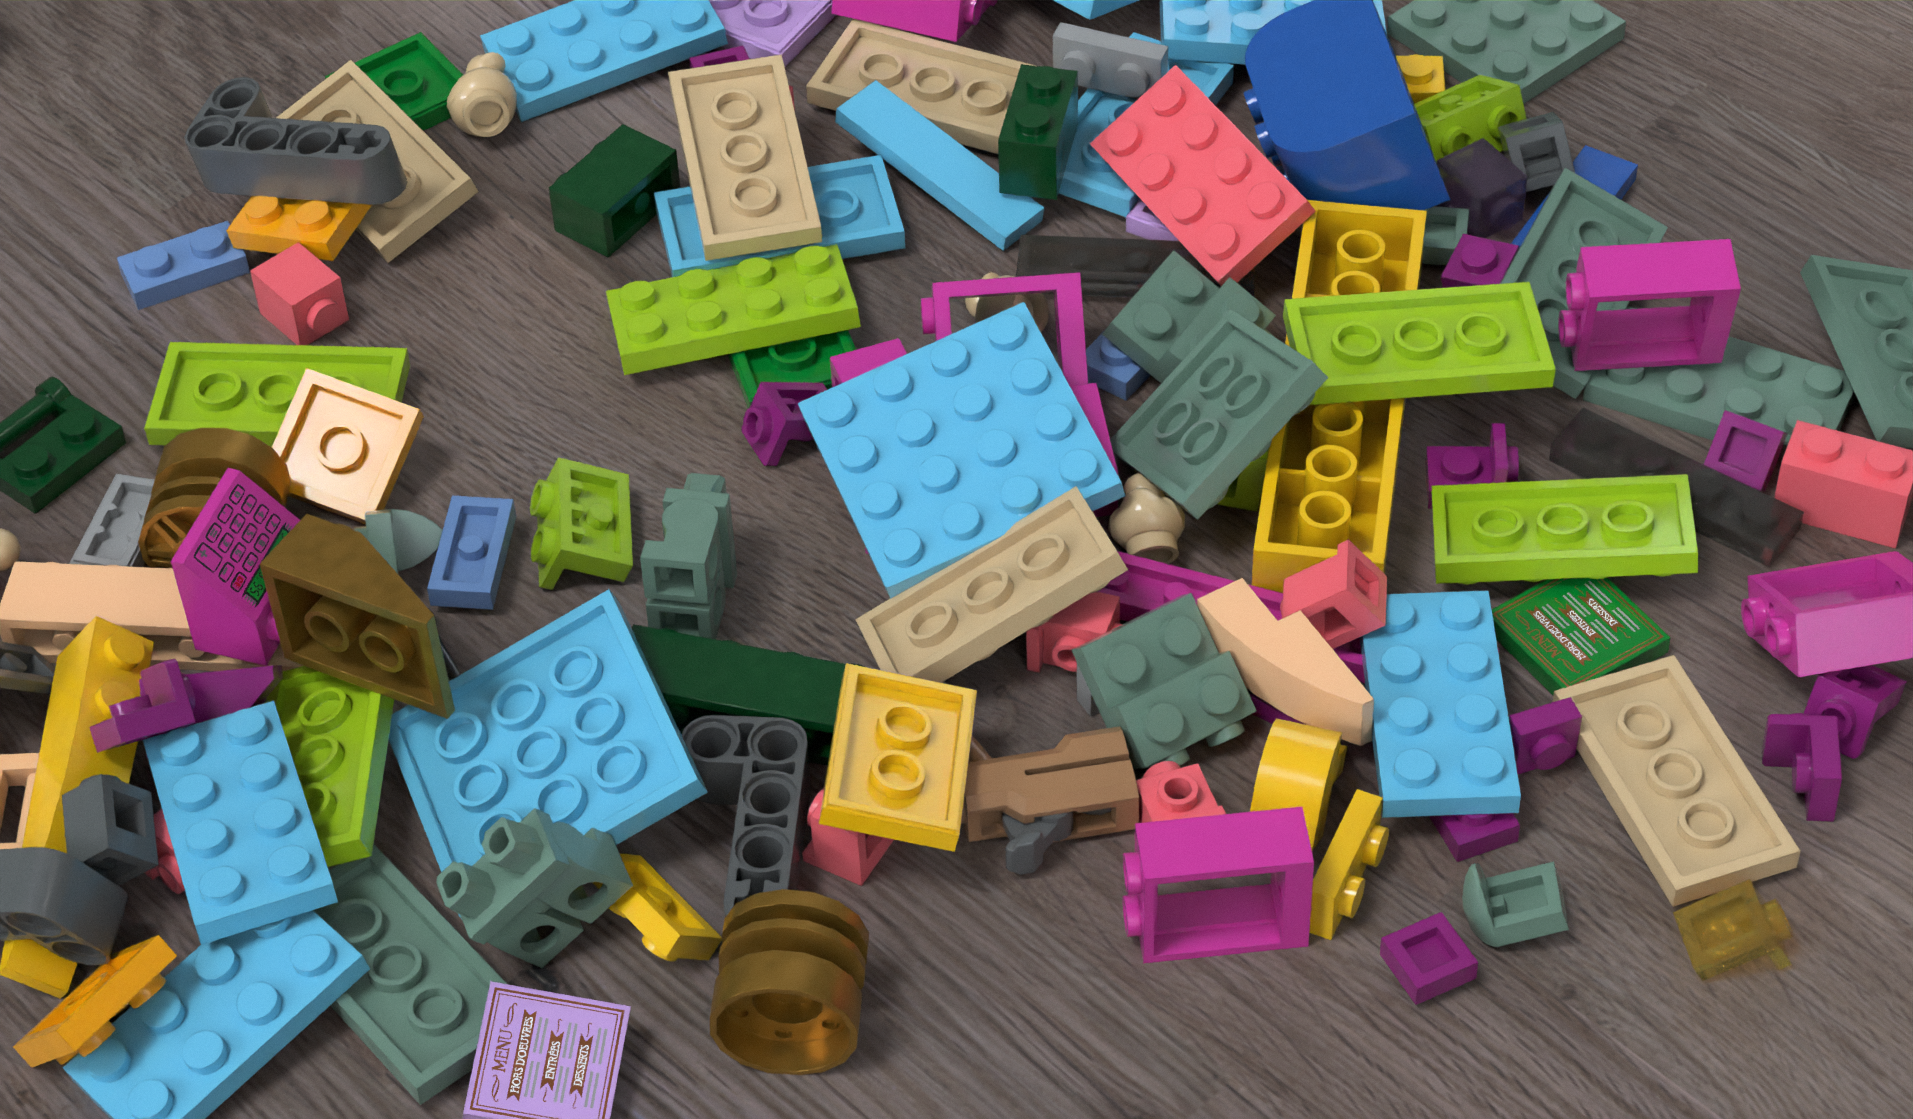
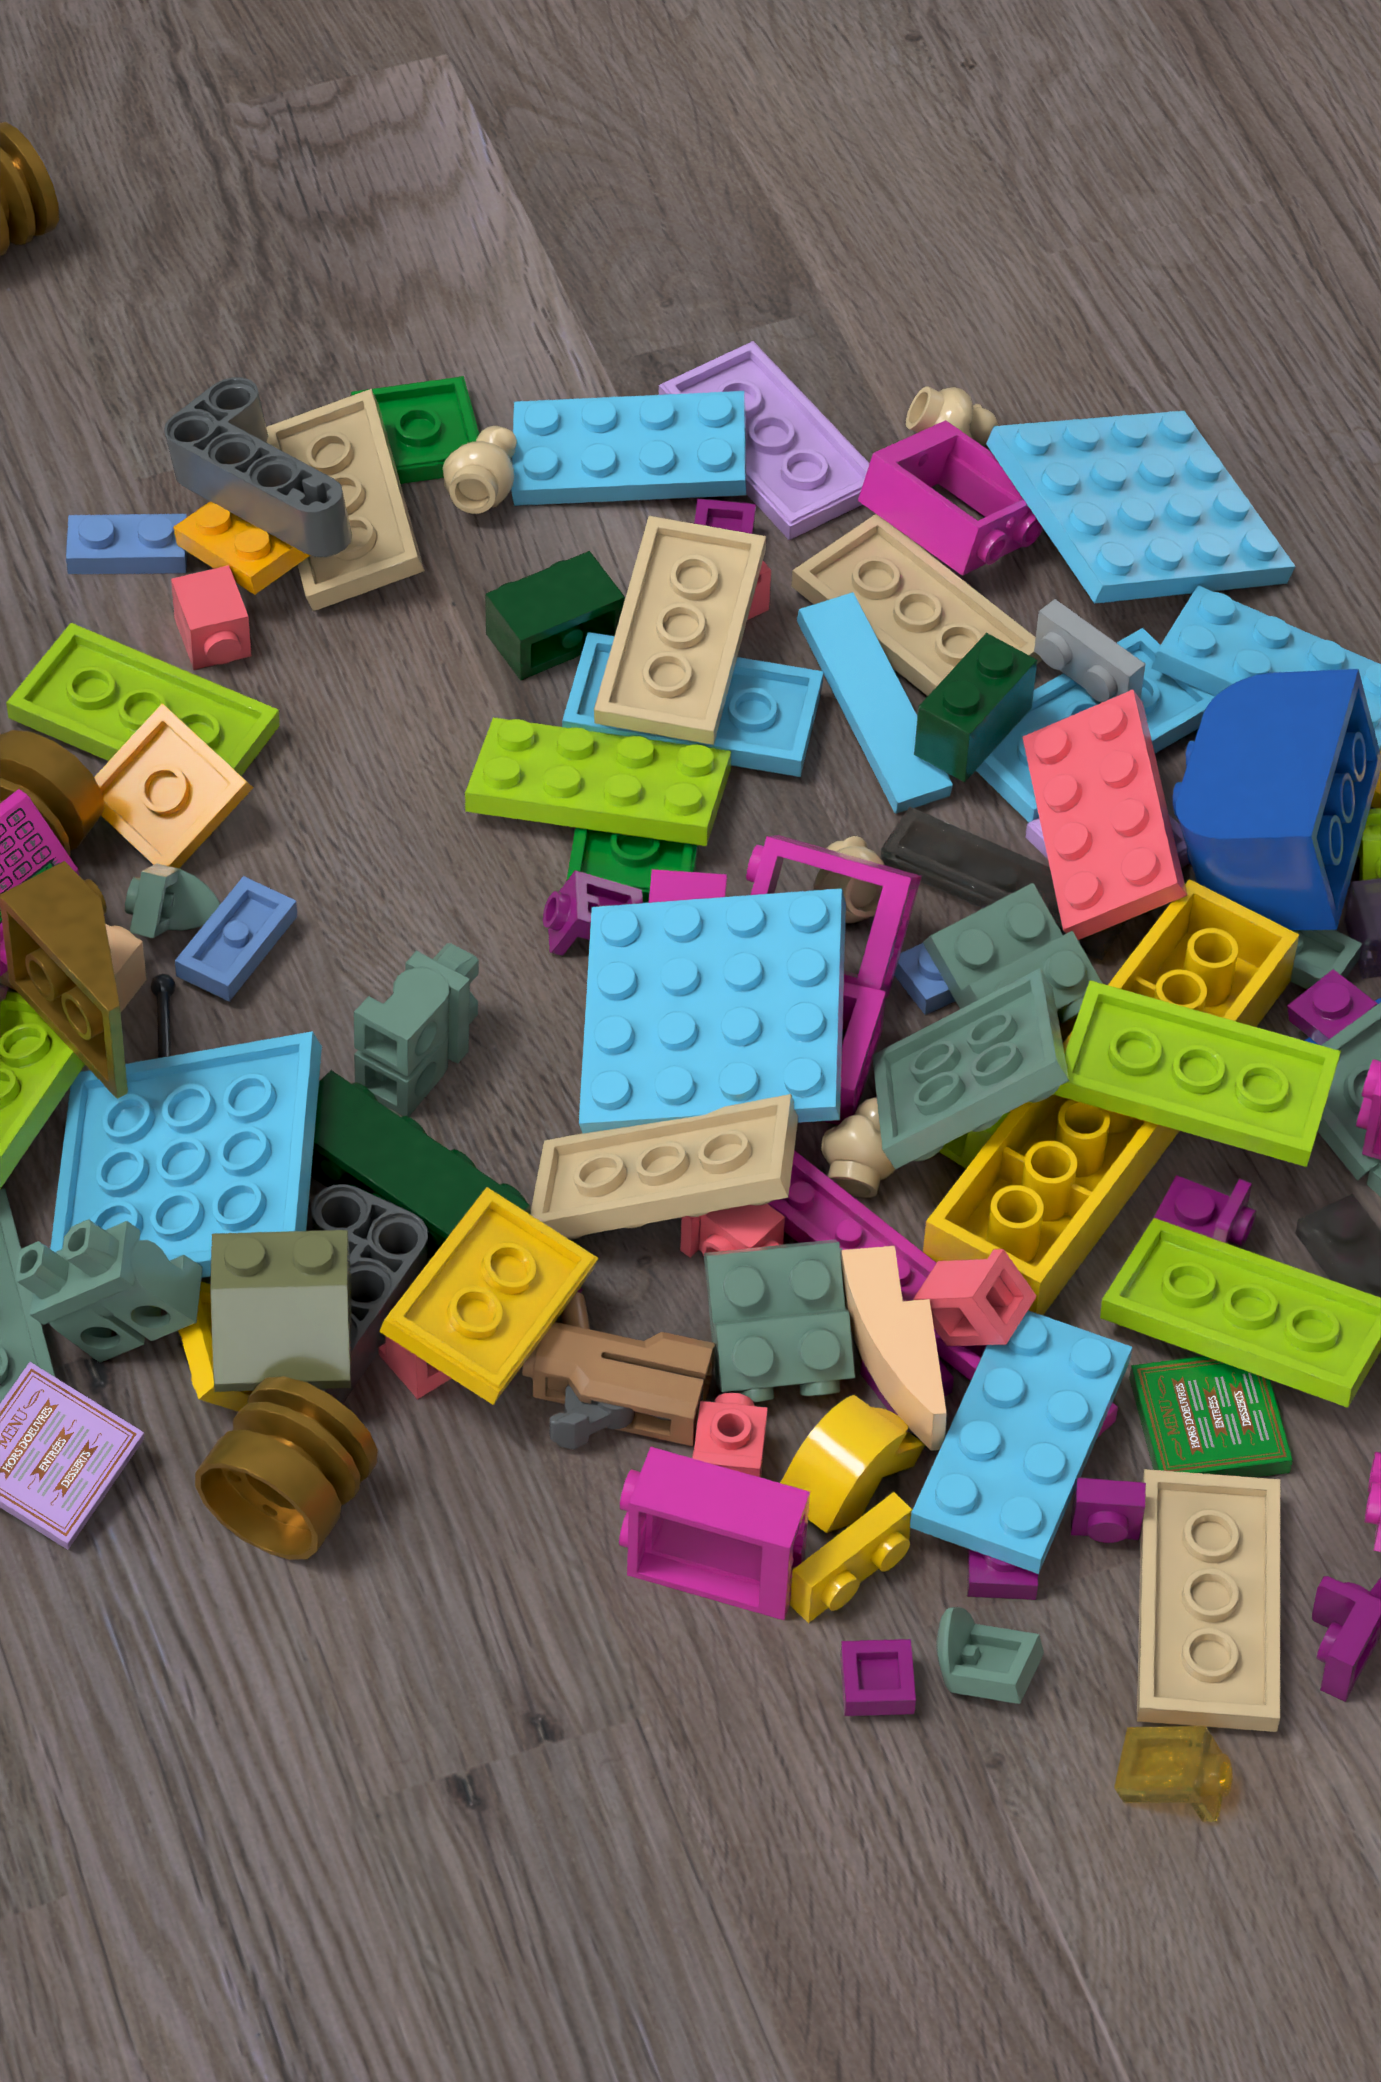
camera: 20 degrees right, 5 degrees up
lime bracket [530,457,633,590] -> none
none -> olive slope [210,1230,351,1392]

